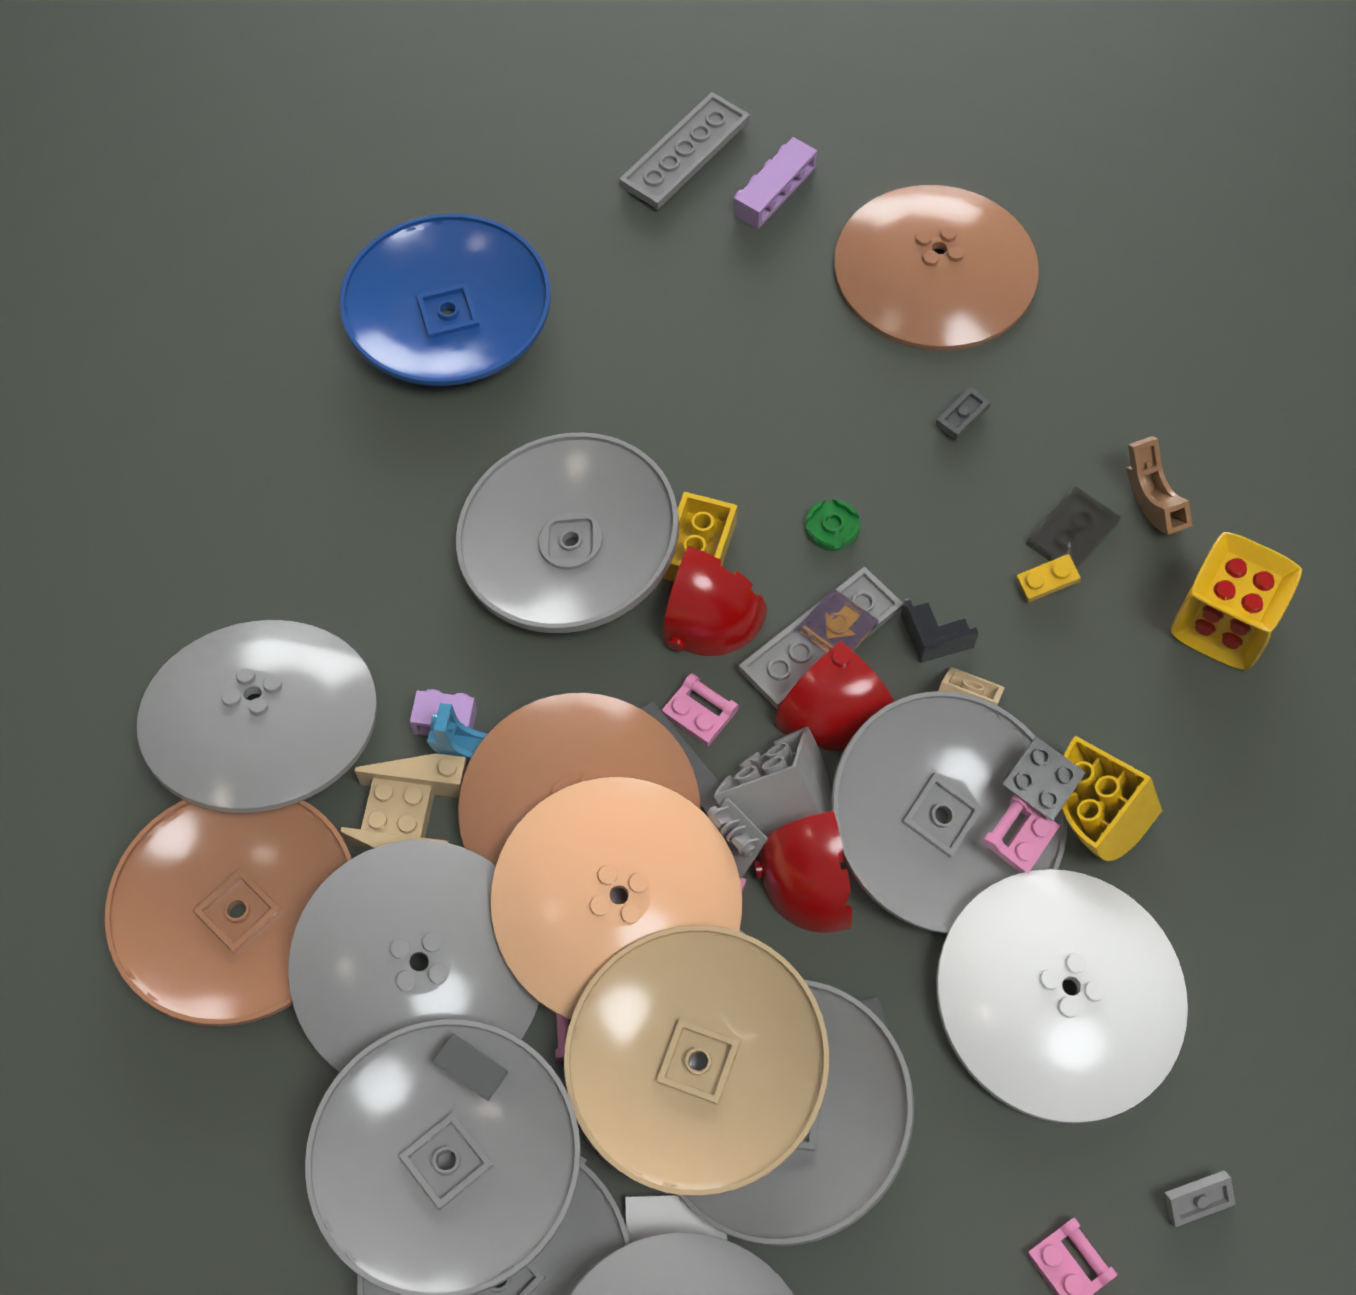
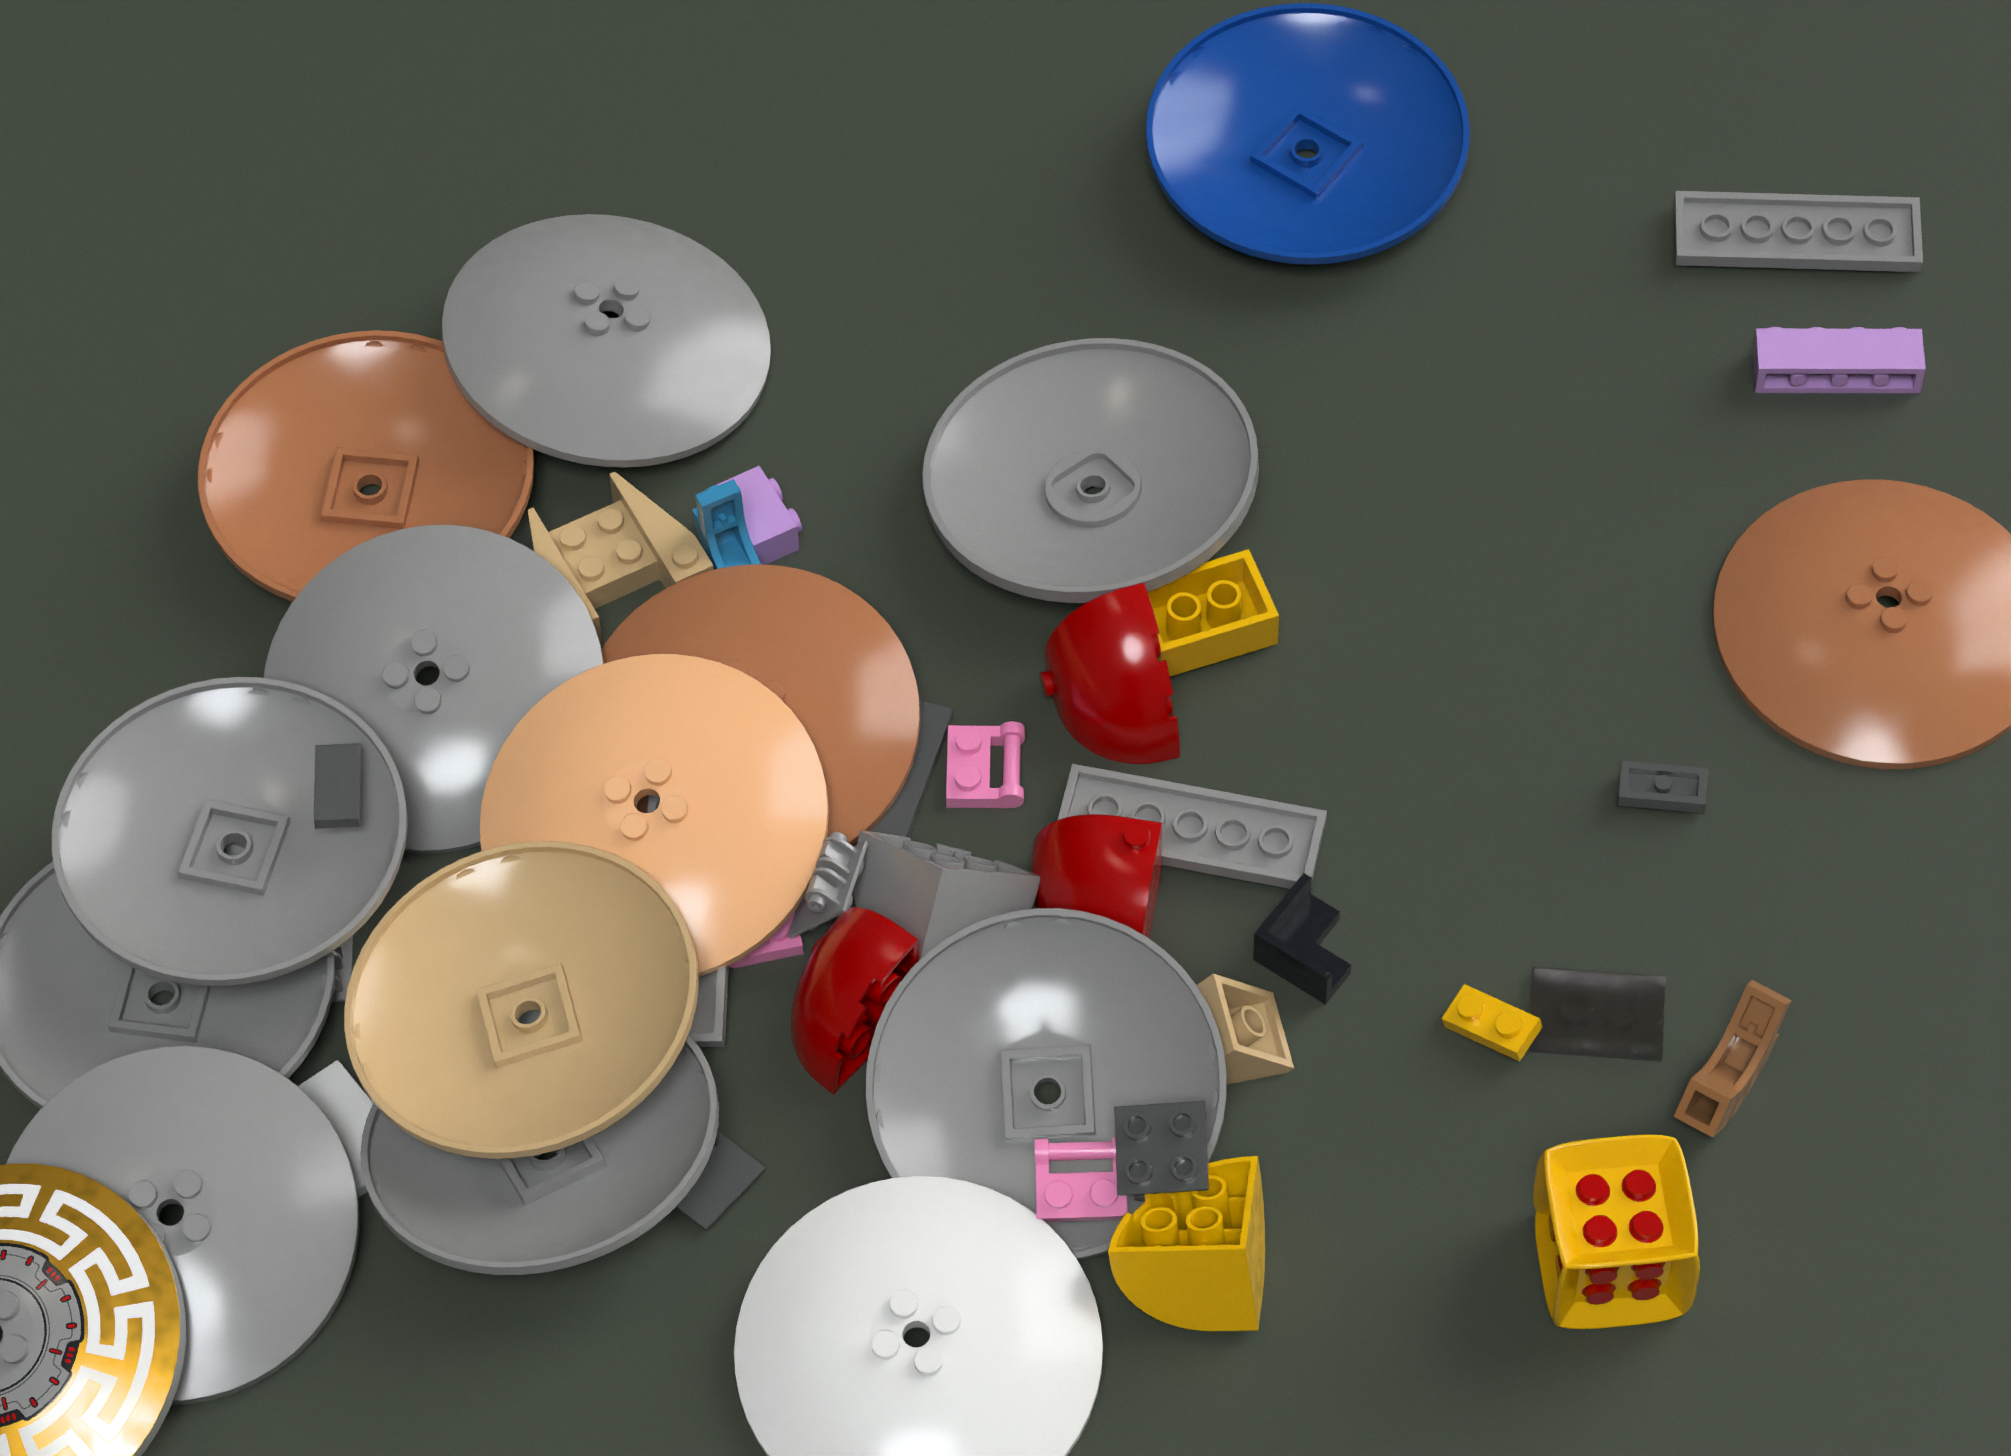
camera: 55 degrees right, 5 degrees down
tile [797,588,879,652] -> none
green tile [805,499,860,551] -> none

